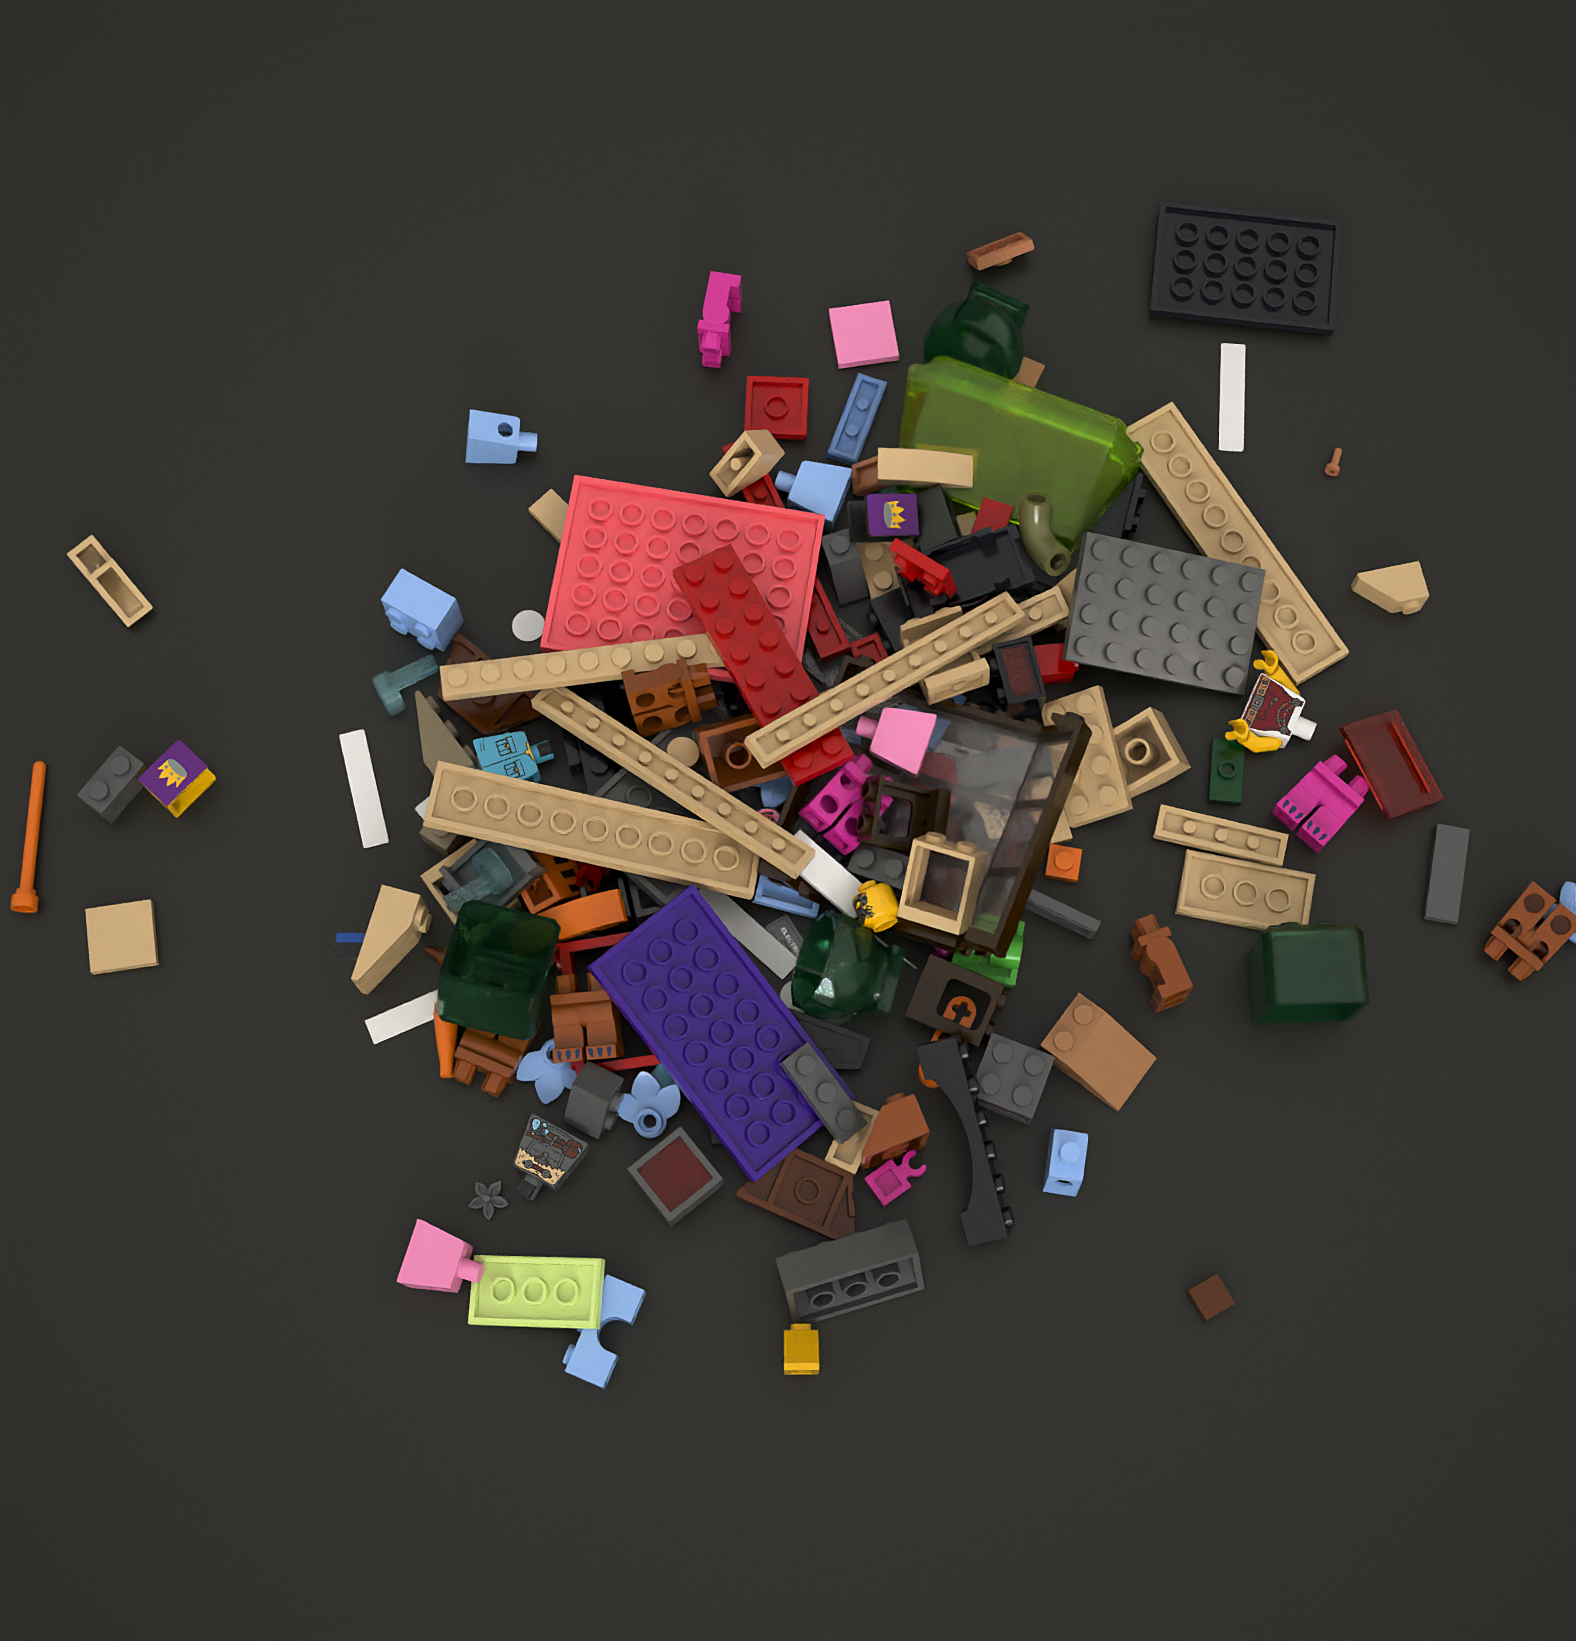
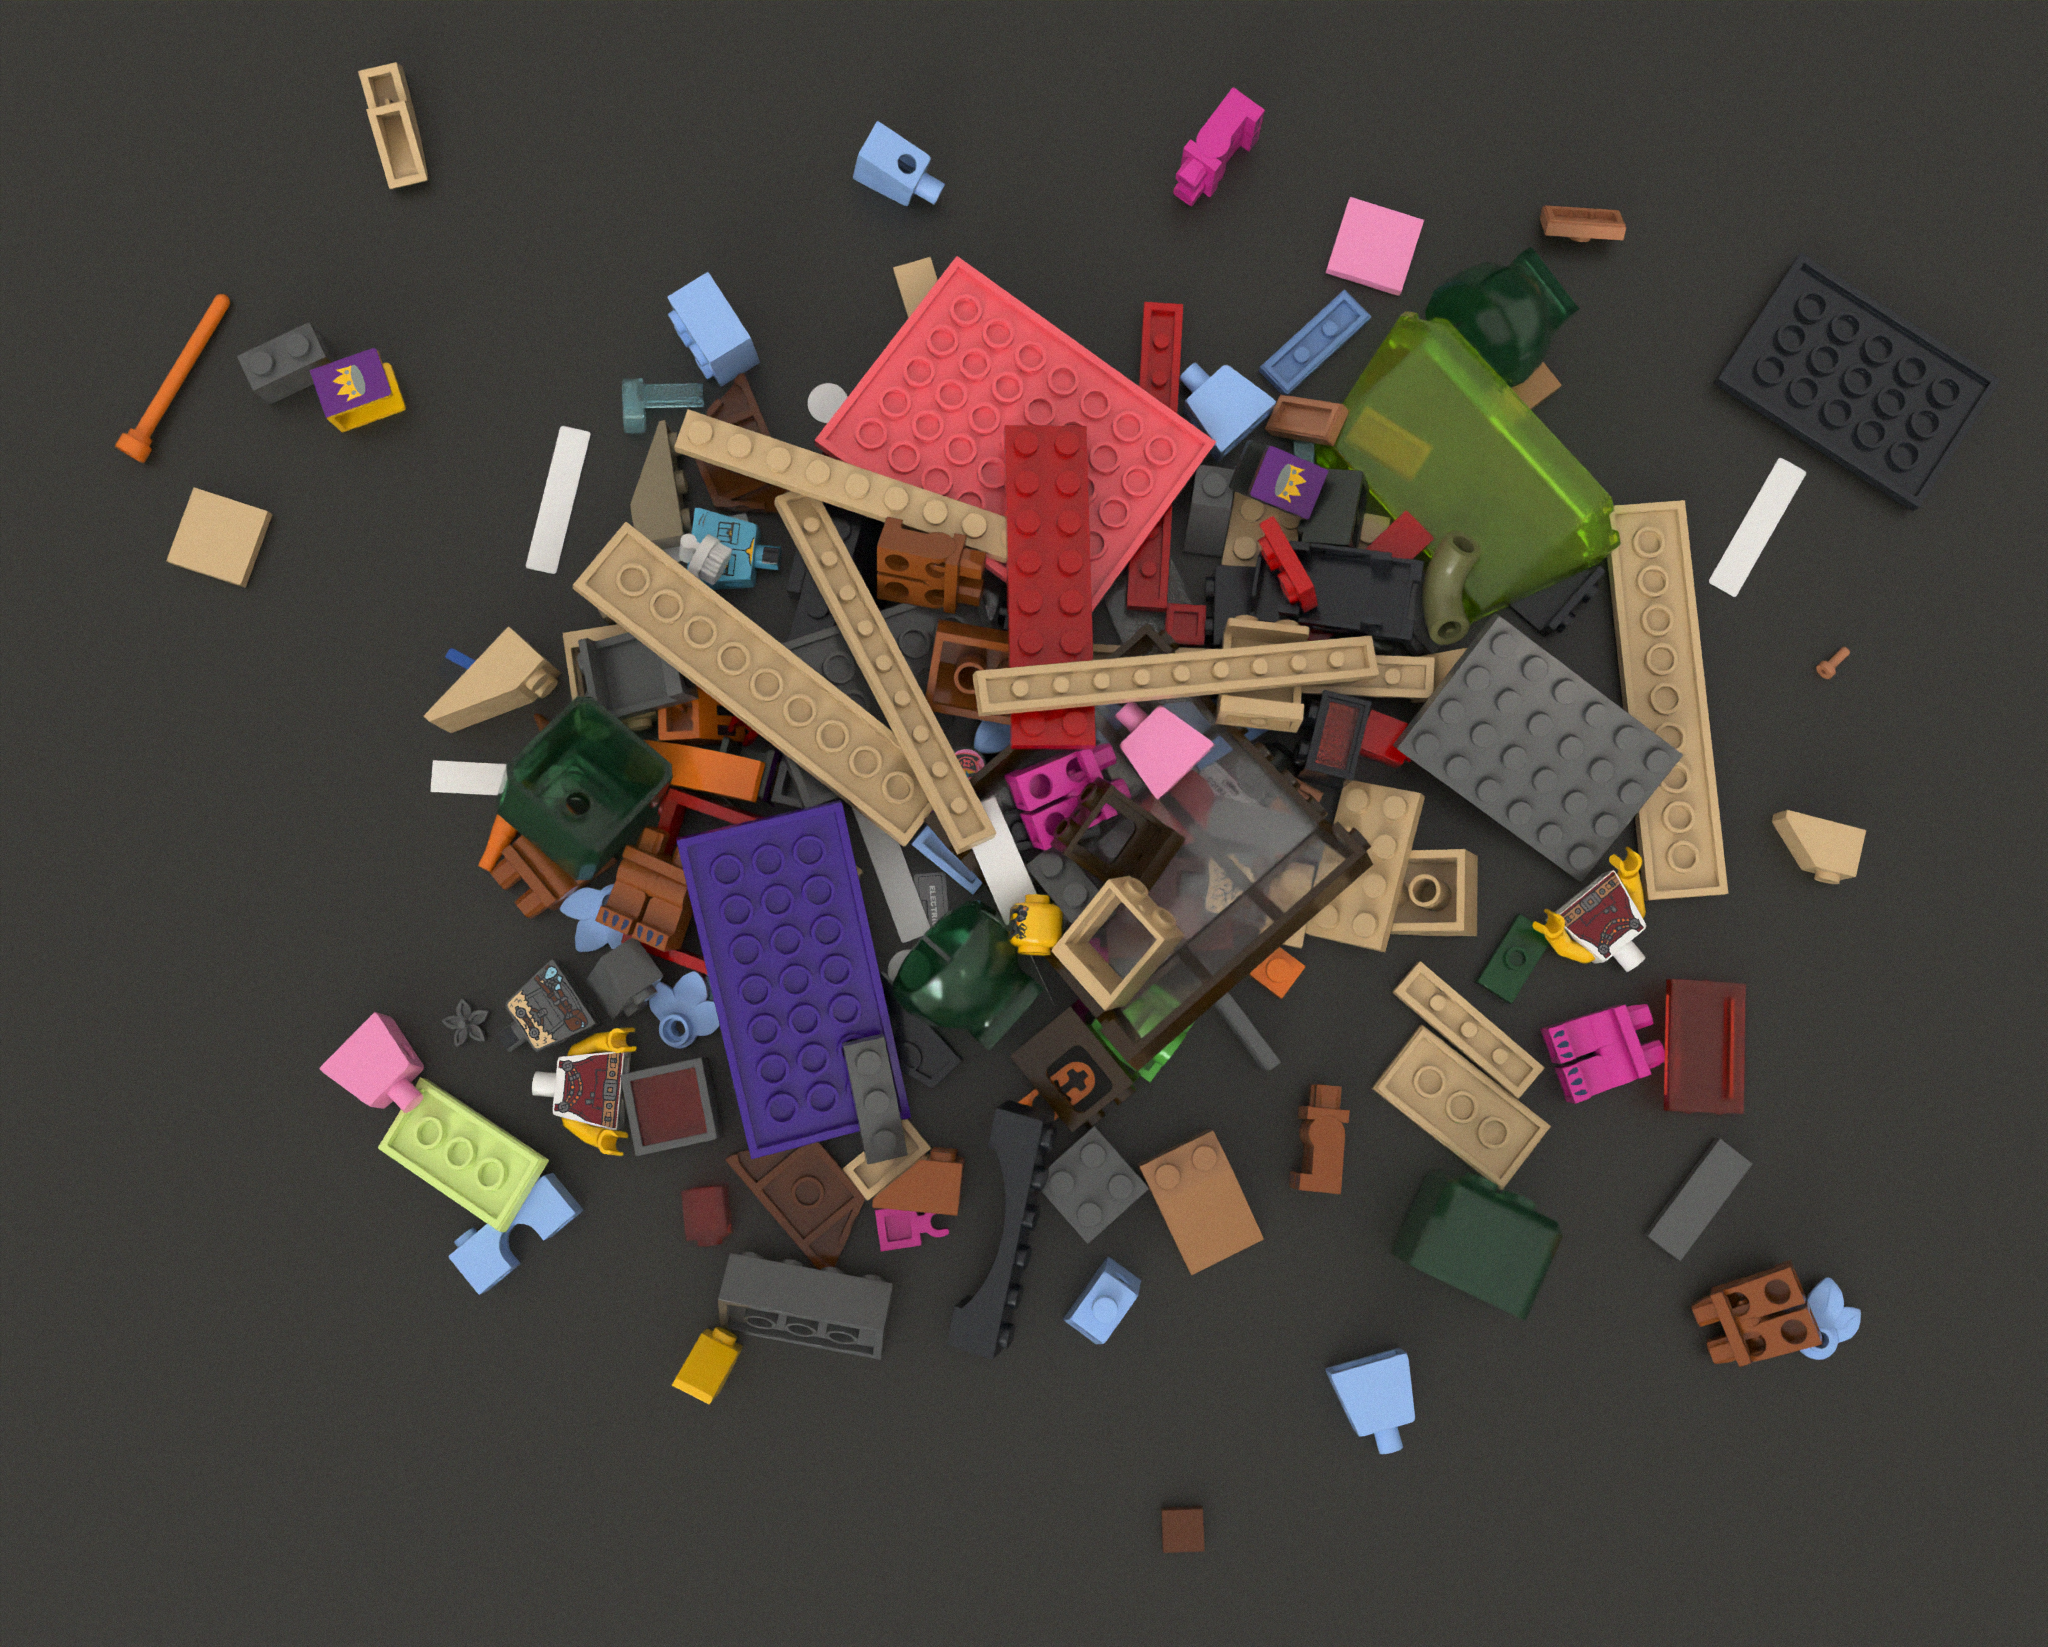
camera: 25 degrees right, 10 degrees up
clear light blue piece [444,848,513,914] -> none
tan tile [666,737,699,769] -> none
tan slope [709,429,785,497] -> none
red plate [744,376,809,440] -> none
tan slope [877,448,973,488] -> none
none -> torso [532,1027,636,1156]
none -> white piece [679,533,732,585]
none -> clear red brick [681,1184,733,1247]
none -> light blue torso [1325,1347,1415,1454]

